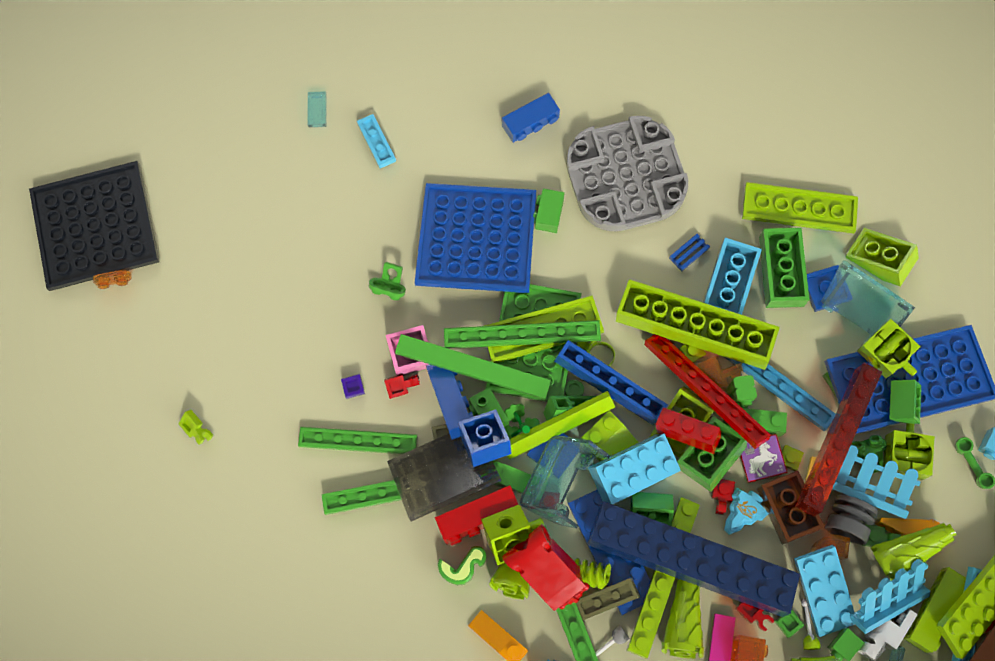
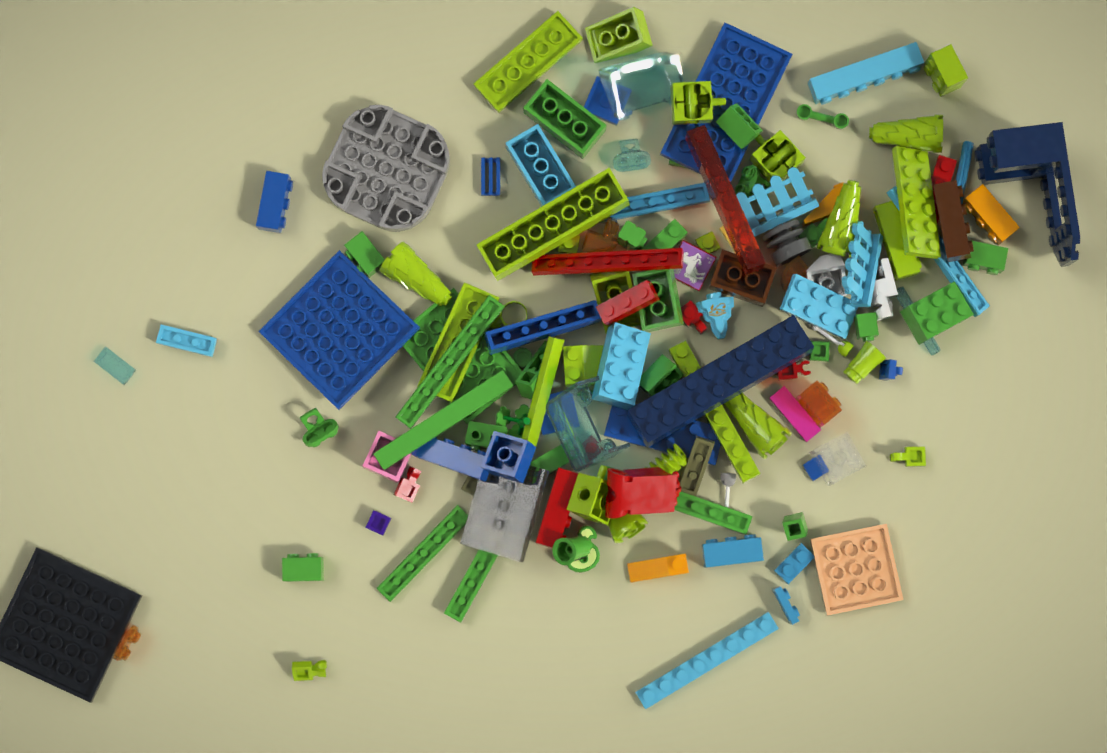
camera: 50 degrees left, 10 degrees up
none -> bright green brick [282,553,324,582]
none -> lime cone [380,241,452,306]
none -> bright green plant [552,536,593,565]
none -> clear light blue bracket [613,139,651,172]
none -> white slope [806,254,847,296]

